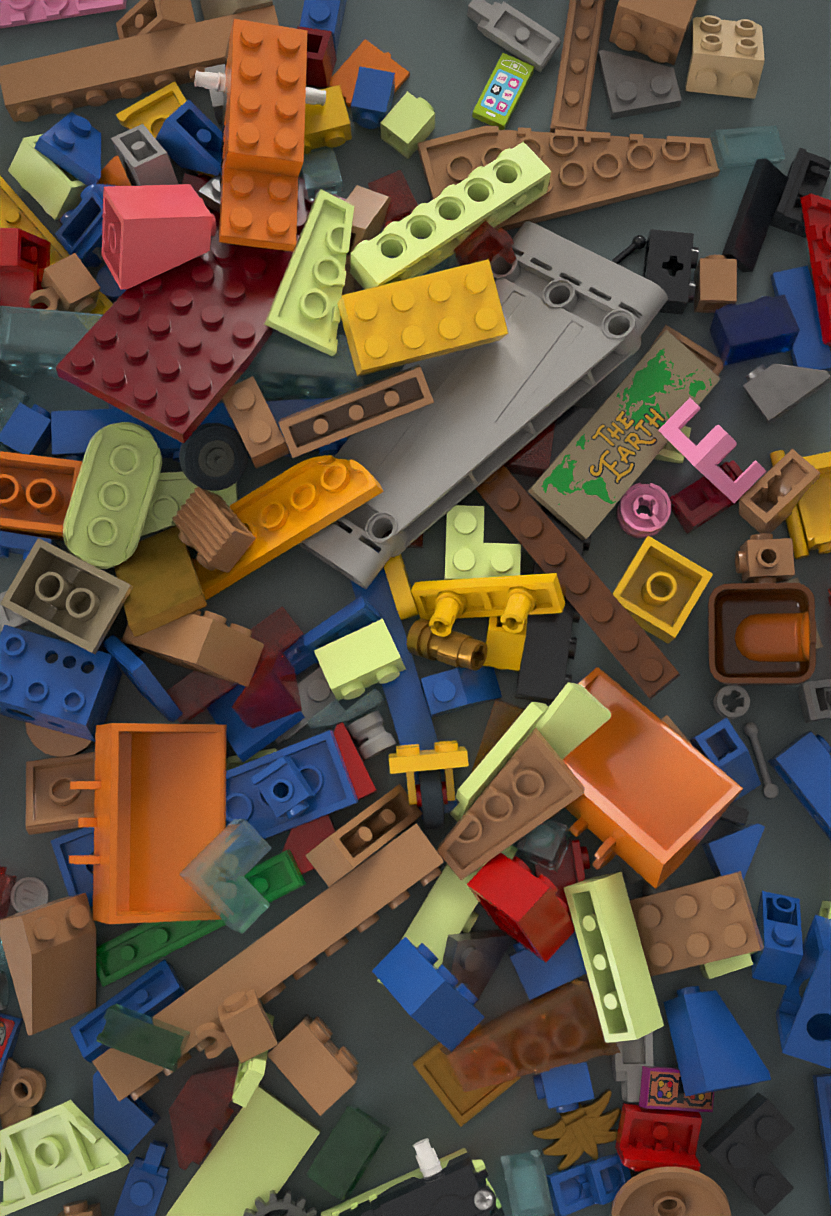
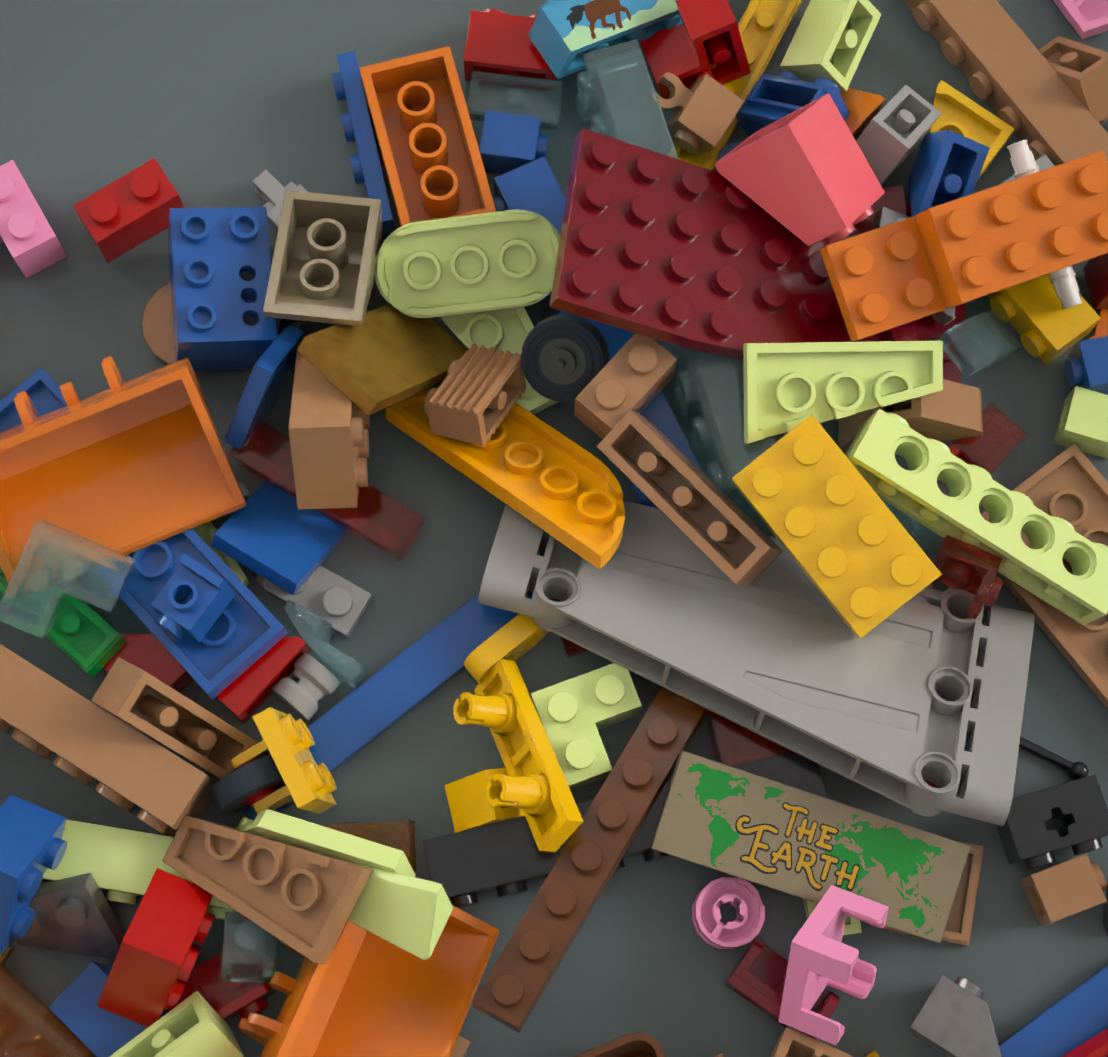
camera: 65 degrees right, 5 degrees down
medium nougat tile [26,752,95,835] -> none
blue wing [34,112,101,186] -> none
clear red slope [232,646,302,729] -> none
blue hinge [283,595,384,675] -> none
yellowish green brick [314,619,406,701] -> none
pearl gold axle [407,619,487,671] -> none
blue slope [421,666,502,719] -> none
yellow brick [612,536,713,644] -> none
clear blue brick [709,294,800,366] -> none

